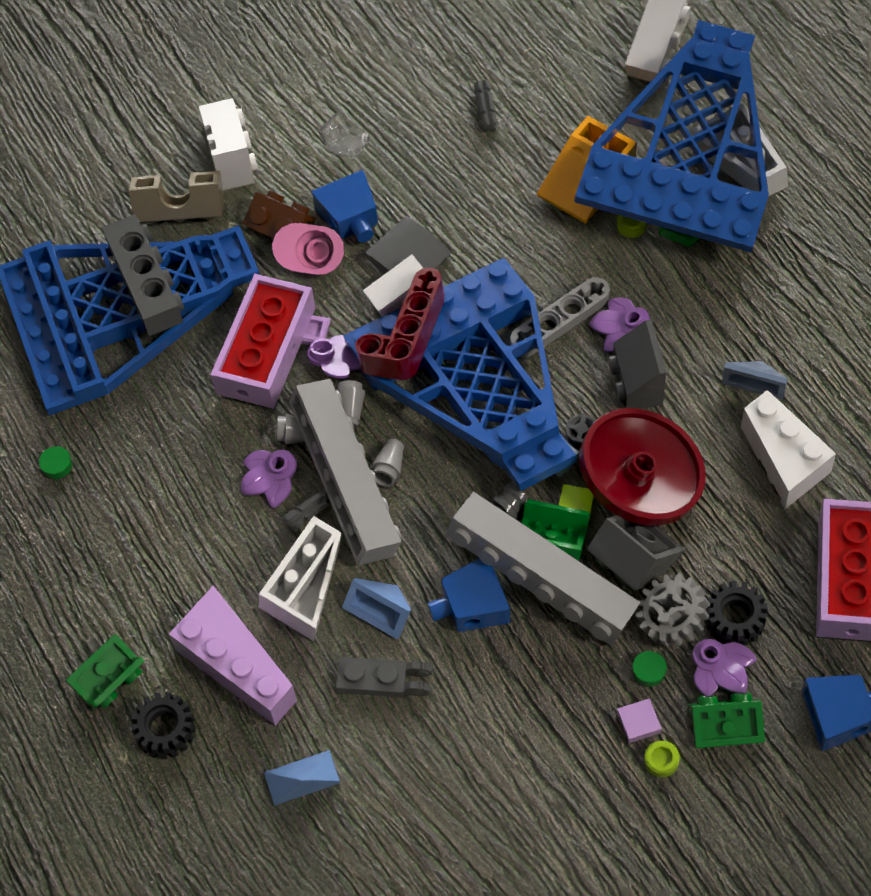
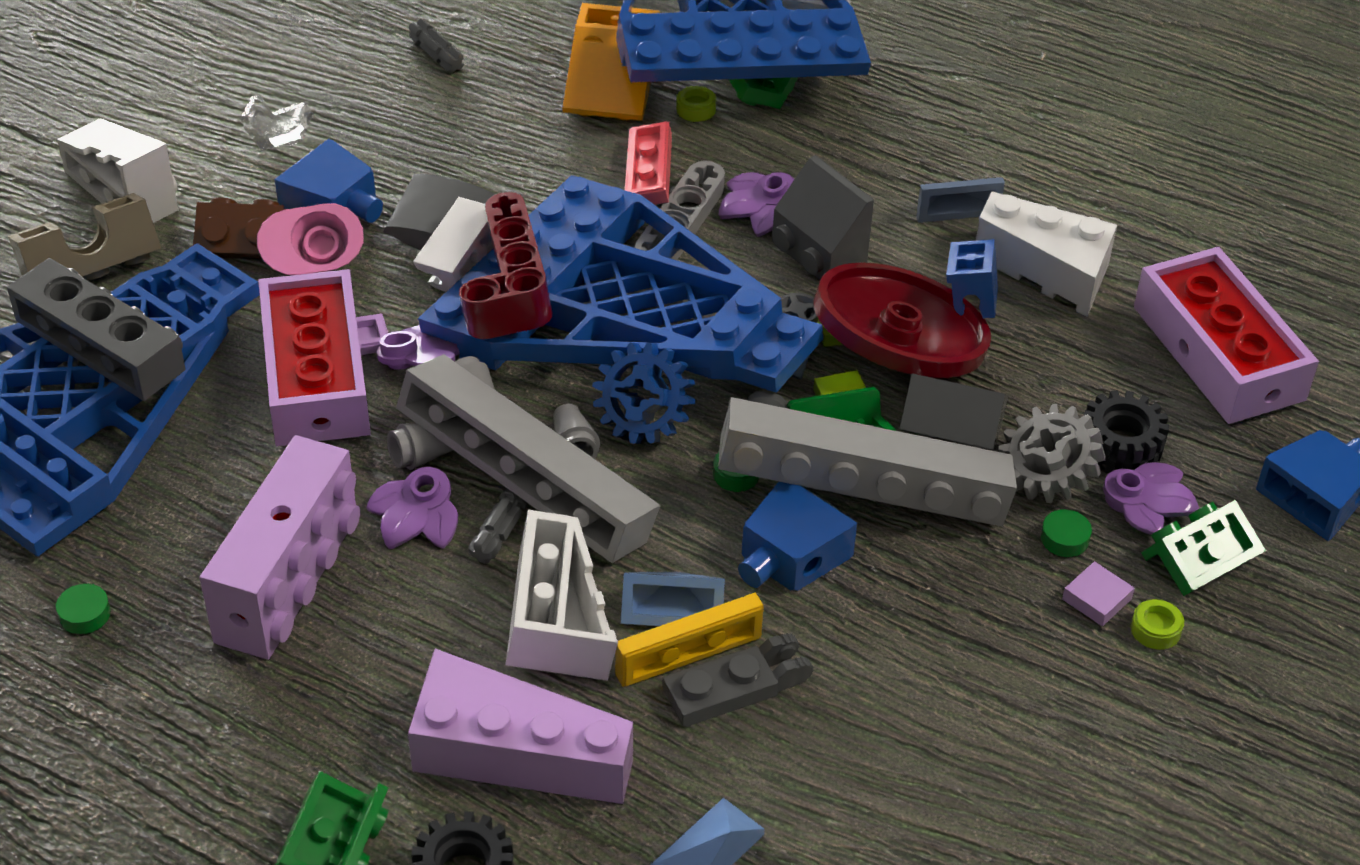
camera: 35 degrees left, 15 degrees down
none -> lavender brick [200,435,360,660]
none -> blue gear [592,342,695,444]
none -> yellow tile [615,592,764,687]
none -> coral tile [625,122,672,205]
none -> blue hinge [946,239,998,319]

